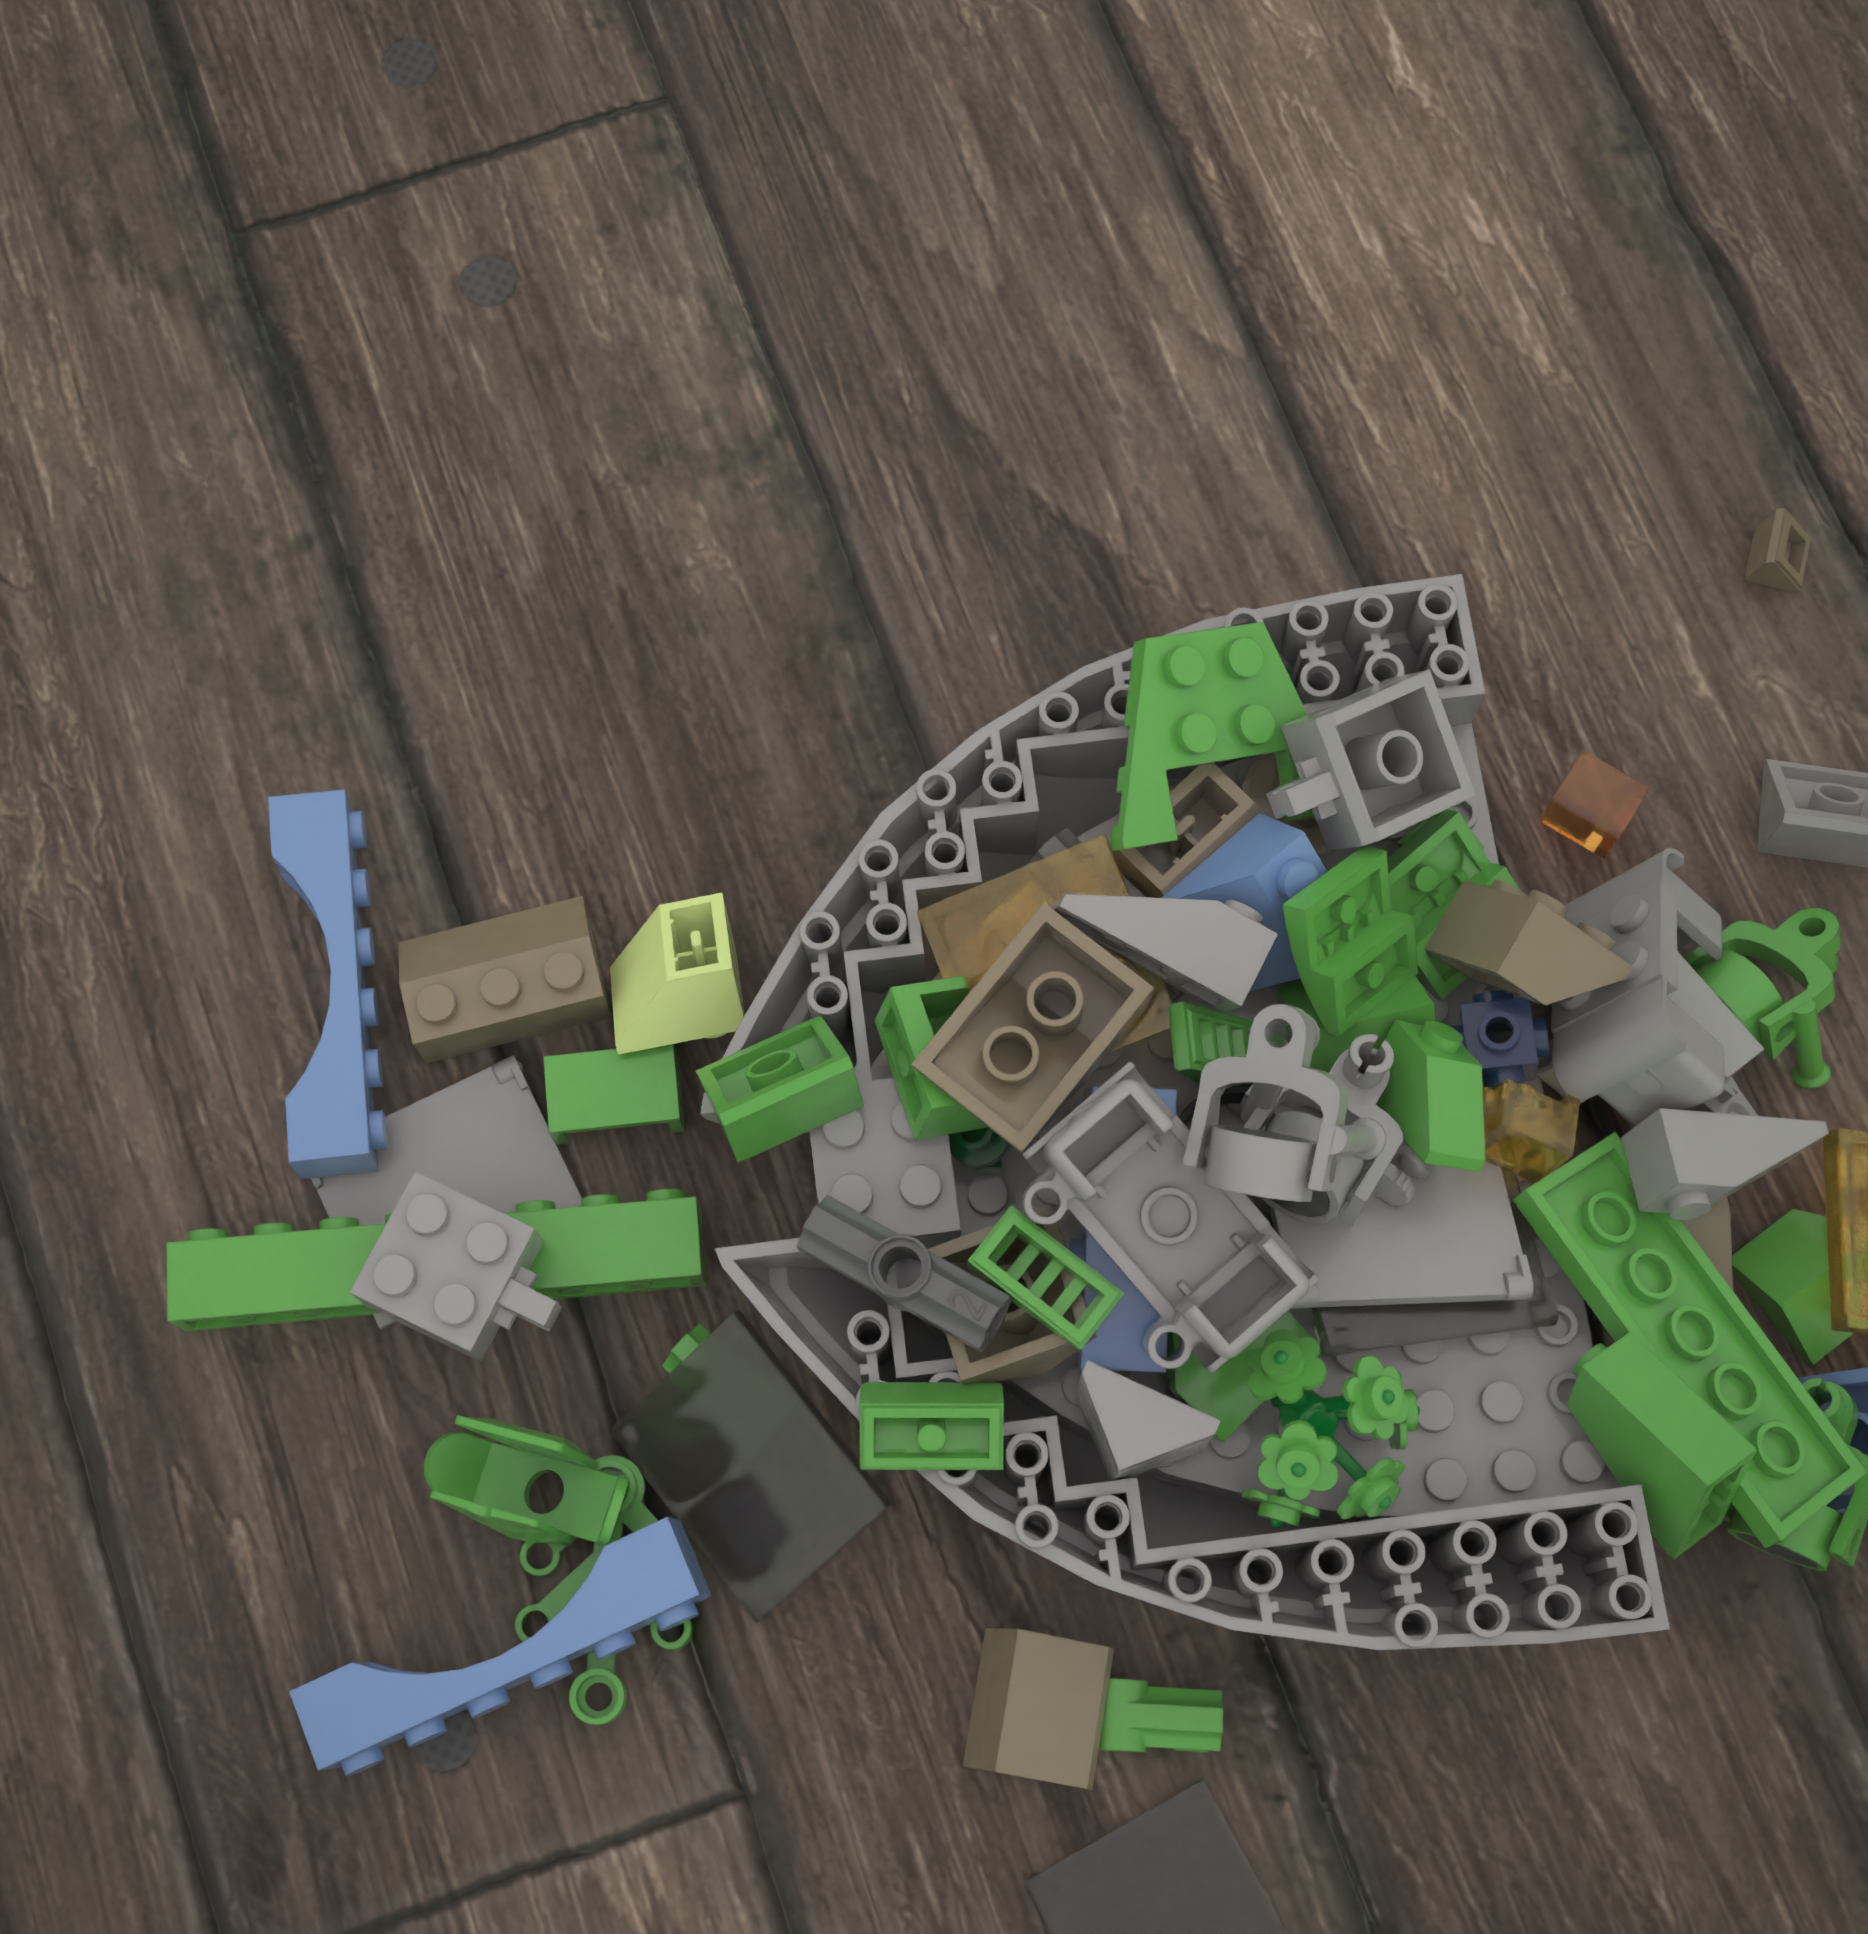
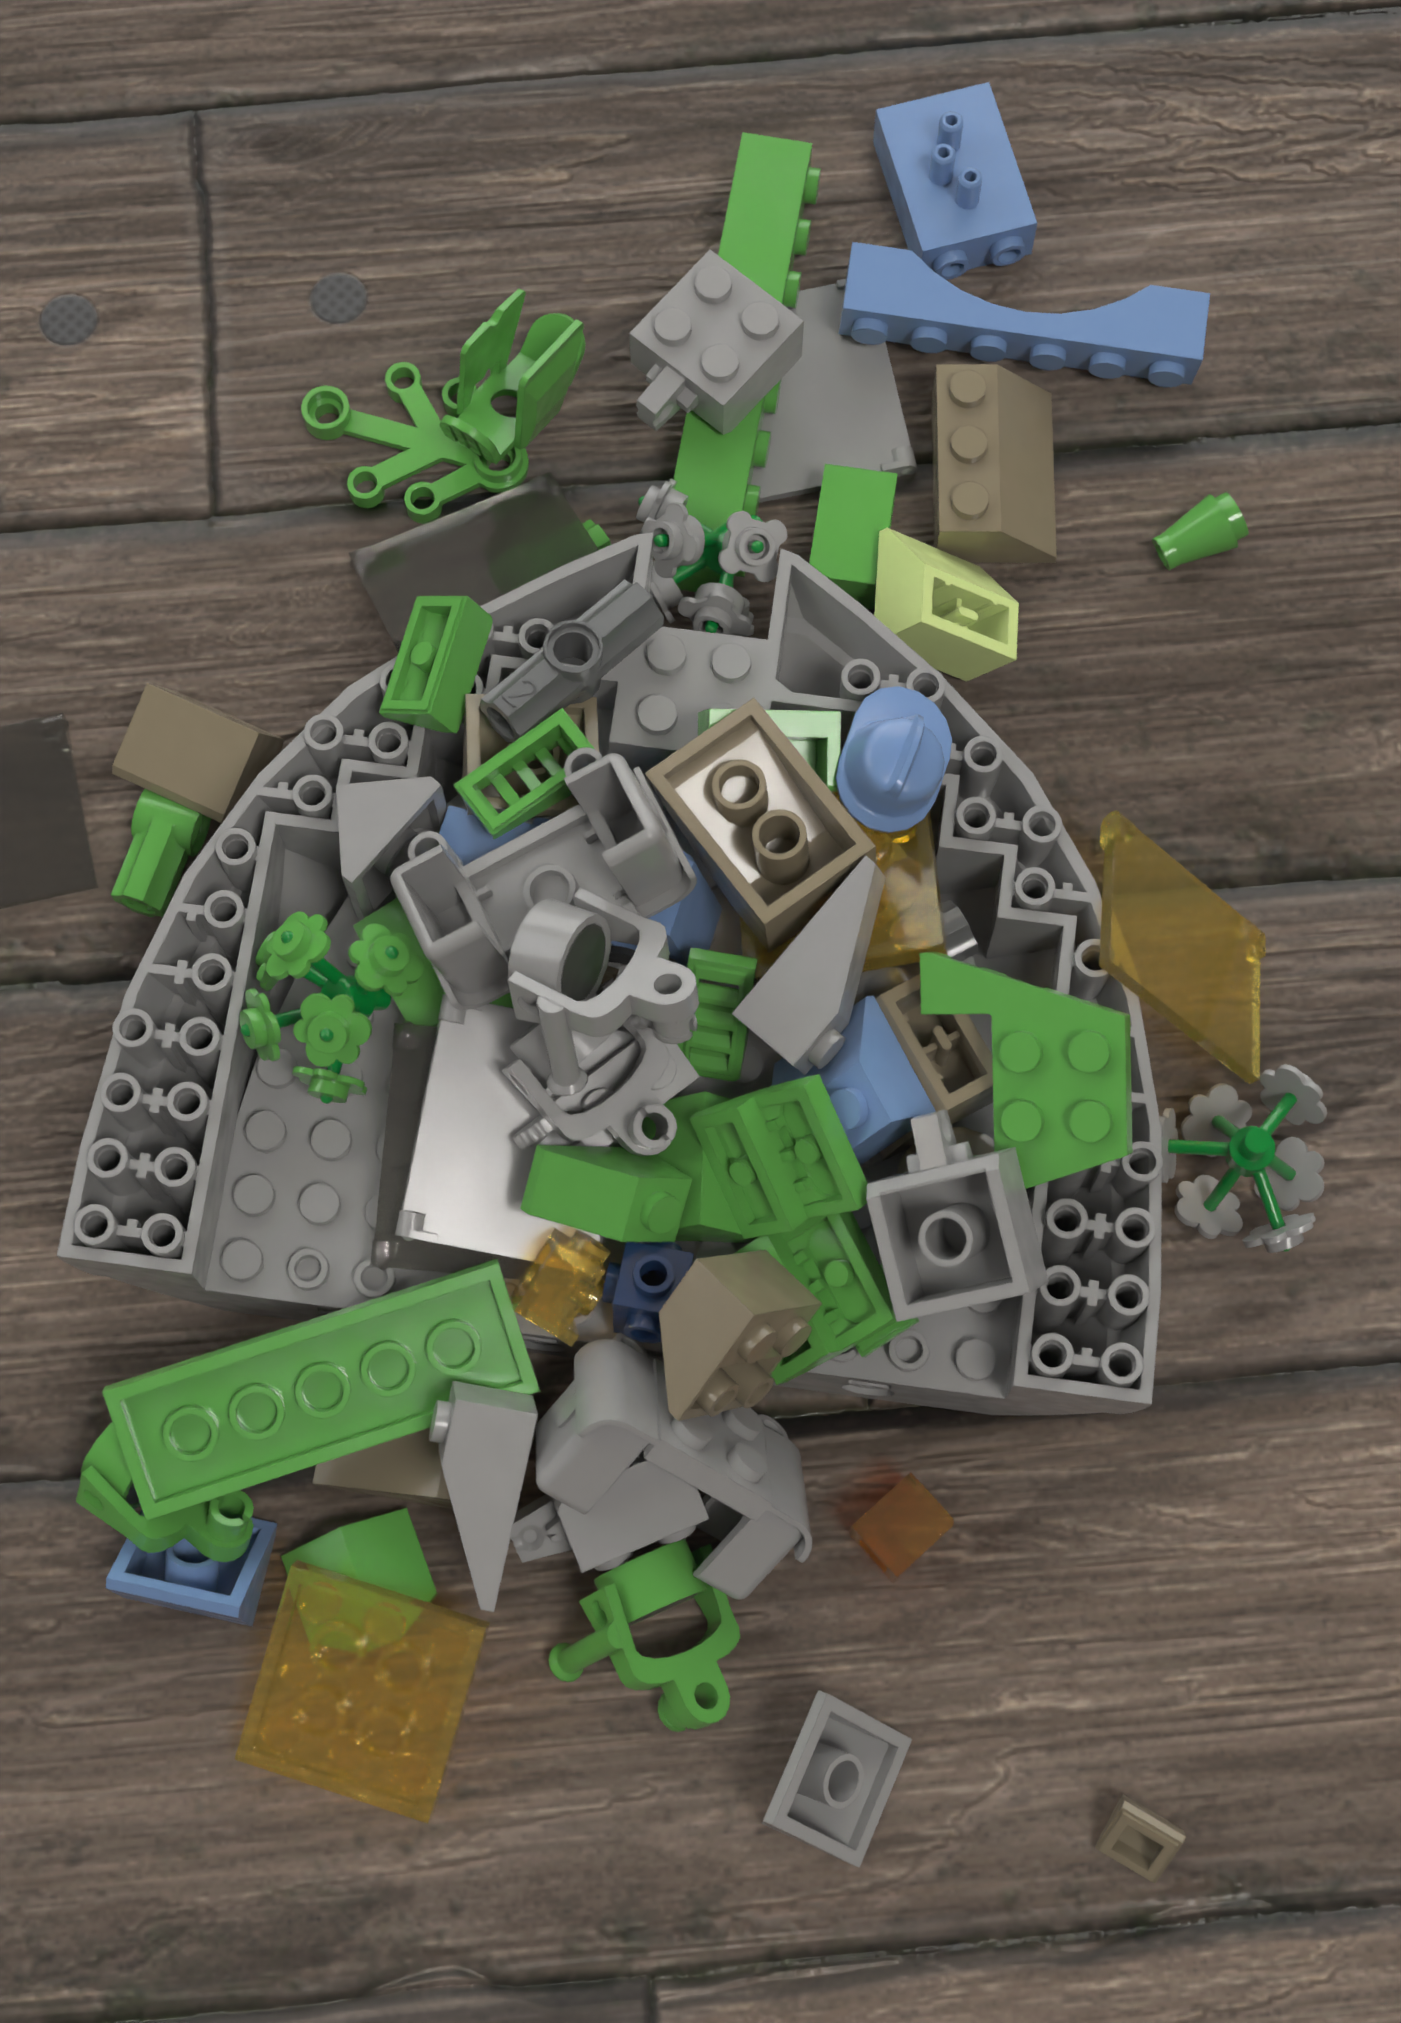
camera: 105 degrees right, 0 degrees up
medium blue arch [289,1517,712,1777] -> none
bright green slope [696,1015,864,1163] -> none
bright green slope [1567,1332,1757,1560] -> none
none -> light grey plant [636,479,787,637]
none -> medium blue piece [835,686,952,833]
none -> medium blue piece [873,82,1037,280]
none -> clear yellow piece [1099,811,1266,1084]
none -> bright green cone [1152,492,1249,571]
none -> light grey plant [1160,1064,1327,1253]

